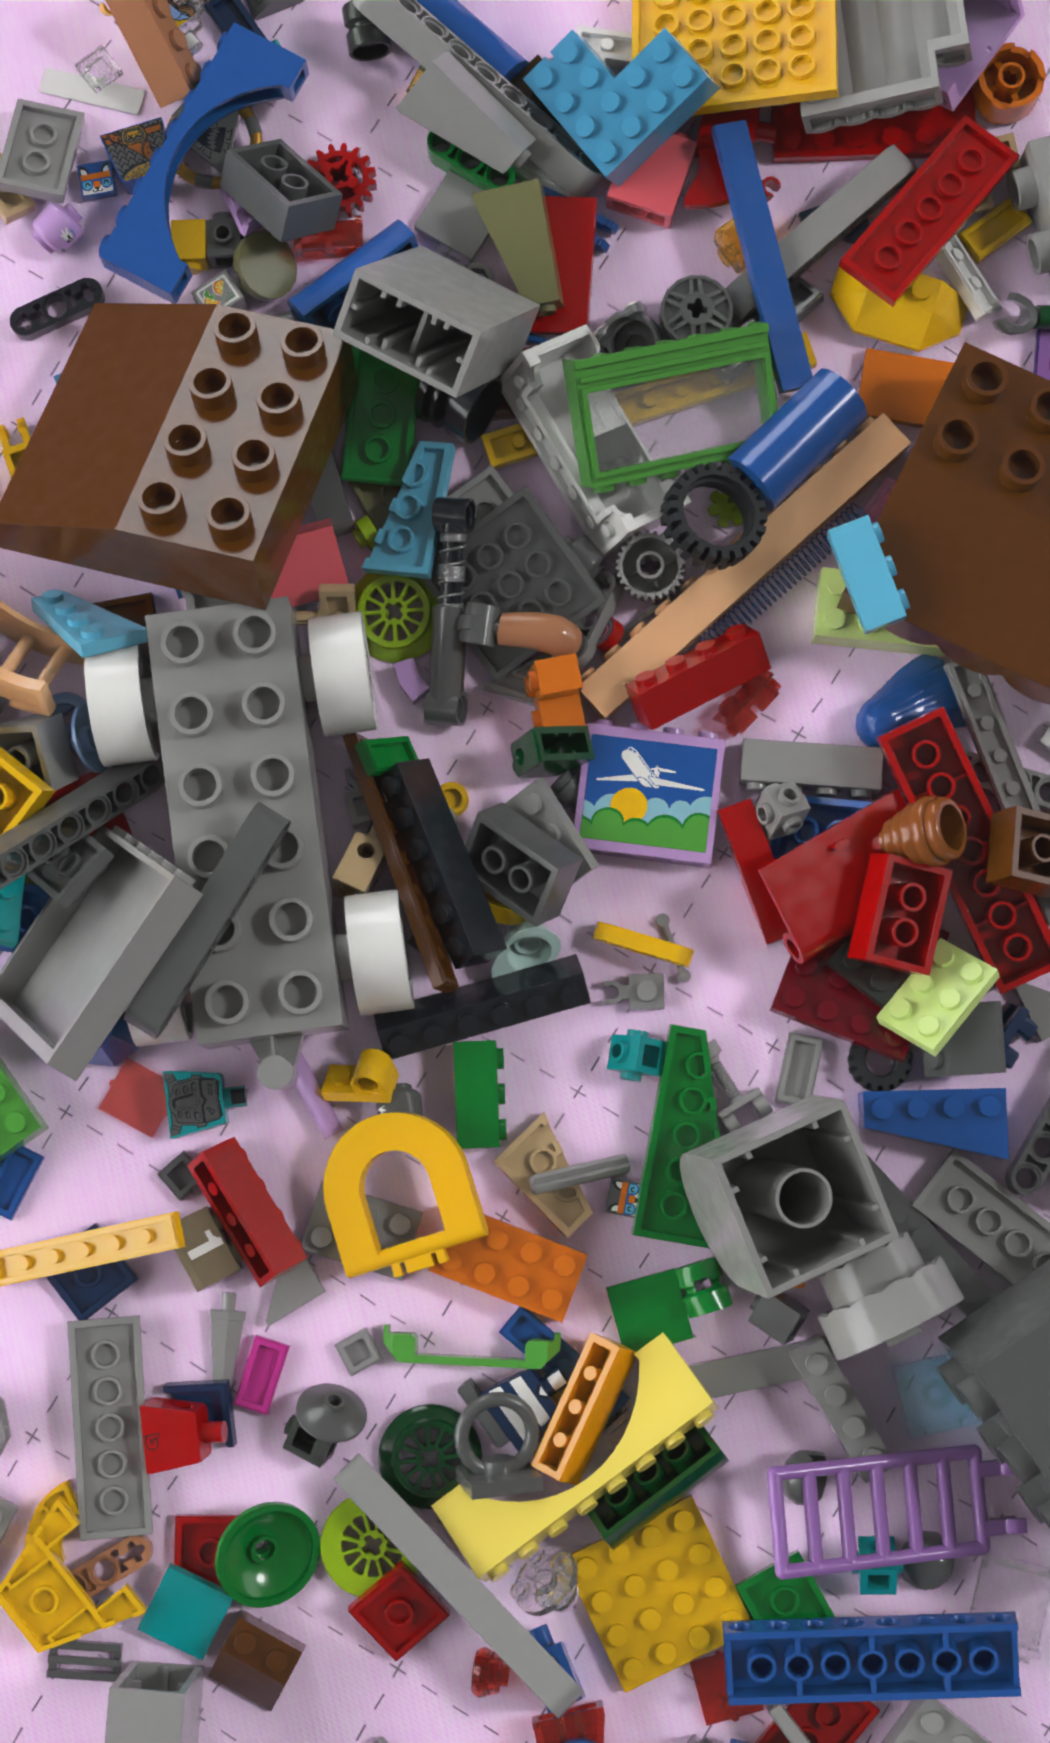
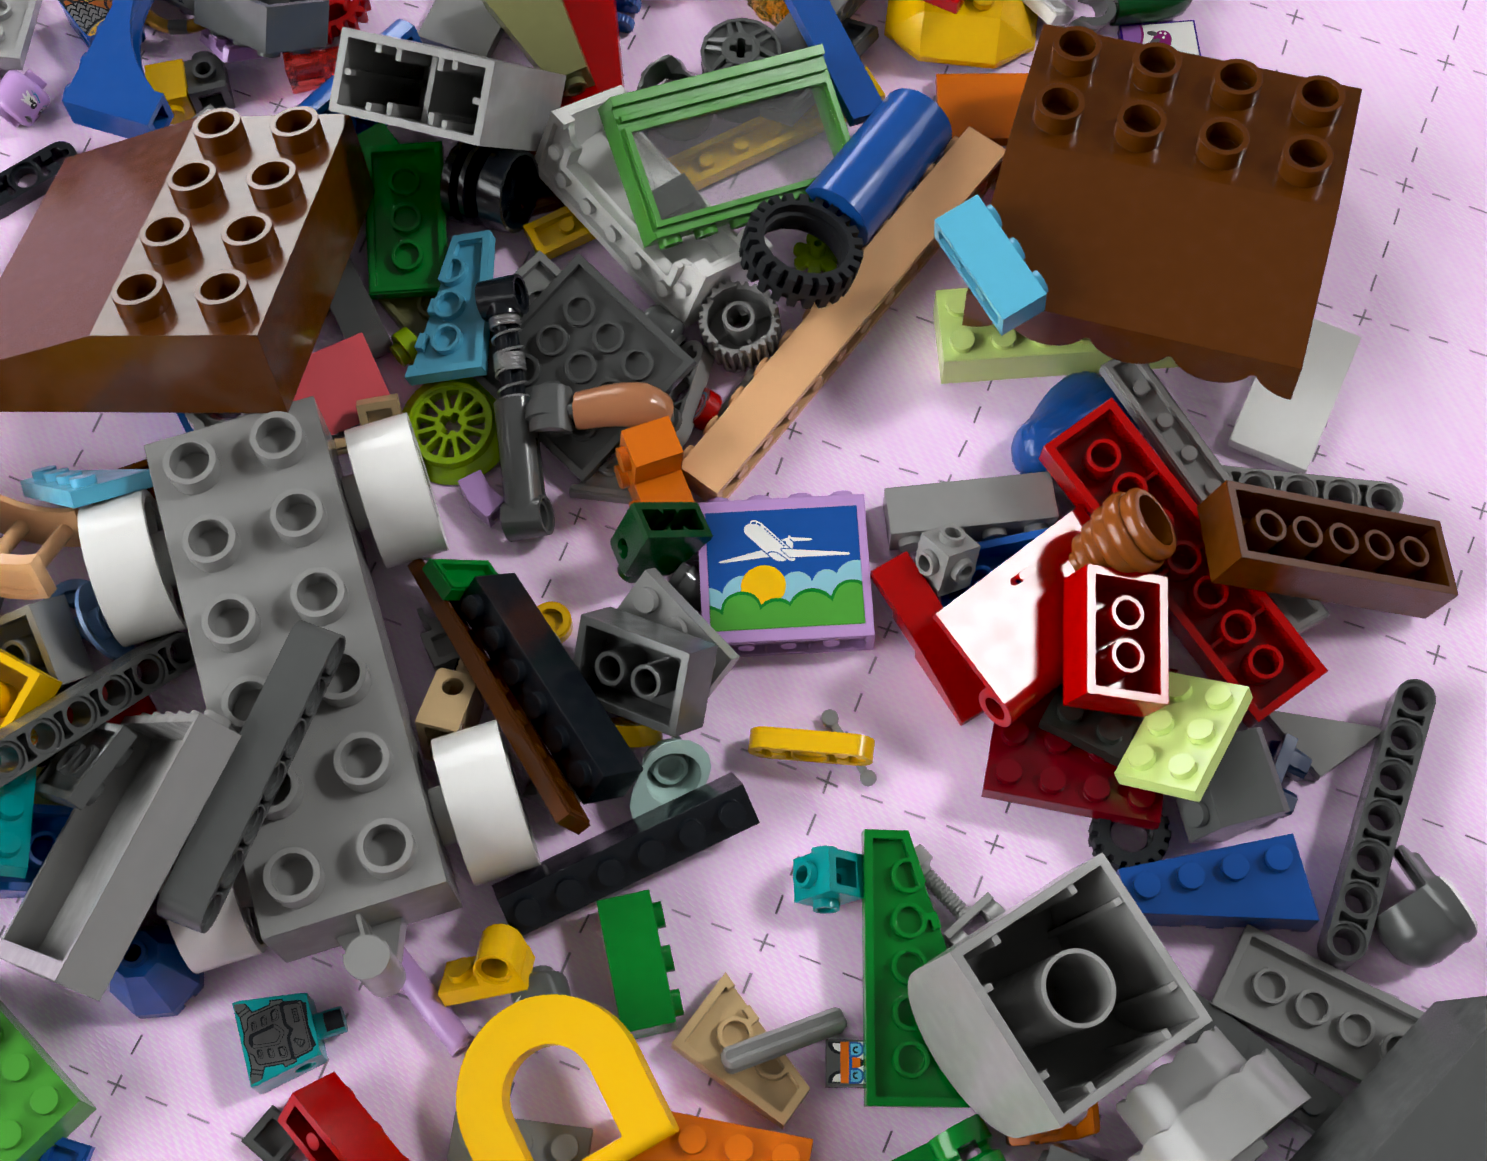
camera: 10 degrees left, 15 degrees down
tile [77,160,117,202] -> none
clear red piece [99,1057,168,1138] -> none
olive tile [233,231,297,301] -> none
light grey plate [604,974,665,1010] -> none
red brick [625,624,772,731] -> none
blue piece [698,503,866,642] -> none
clear red hinge [712,671,781,737] -> none
light grey tile [774,1032,824,1105] -> none

